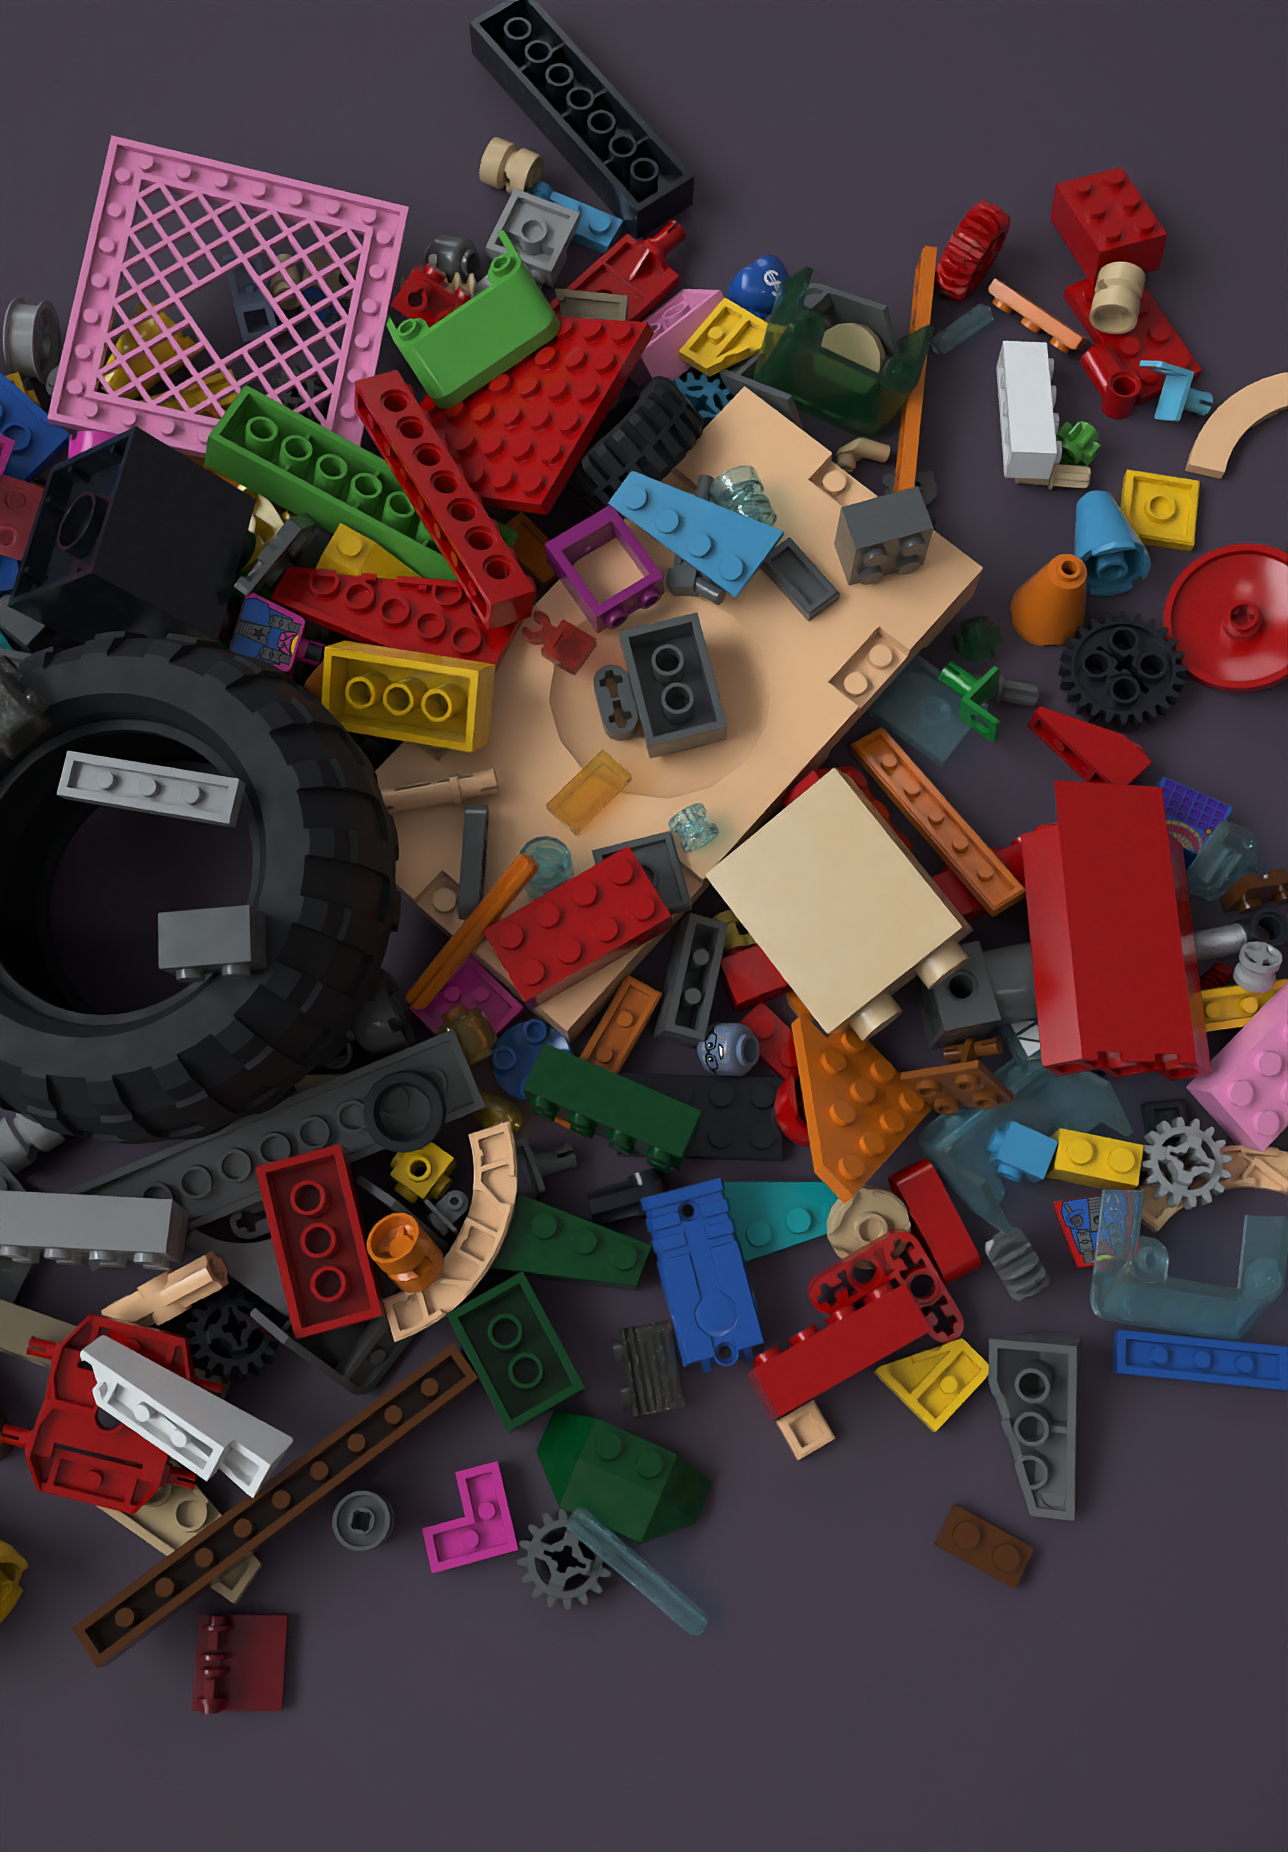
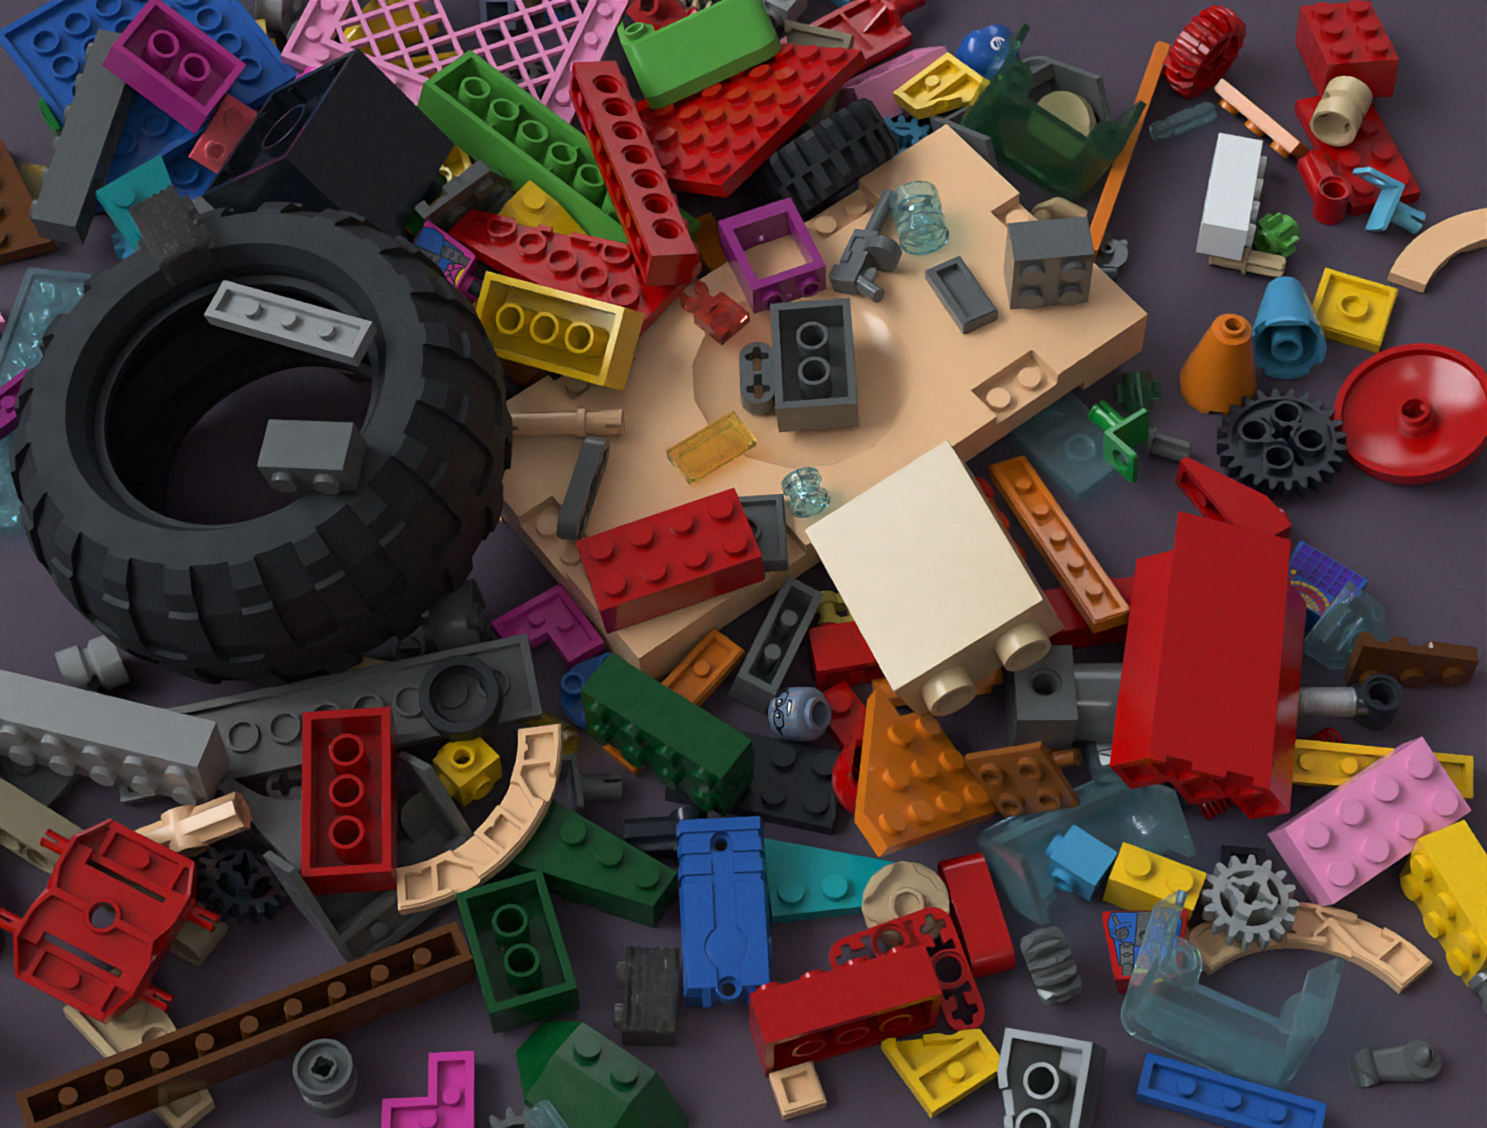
camera: 15 degrees right, 15 degrees down
white wedge [80,1335,293,1498] -> none
orange wheel [366,1213,444,1292] -> none
orange axle [405,854,539,1010] -> none
dark grey hinge [424,1190,470,1244] -> none
clear yellow head [436,1004,497,1066] -> none
clear light blue wheel [519,836,574,900] -> none
dark azure wing [608,470,784,599] -> none
light grey wheel [1233,941,1283,993] -> none

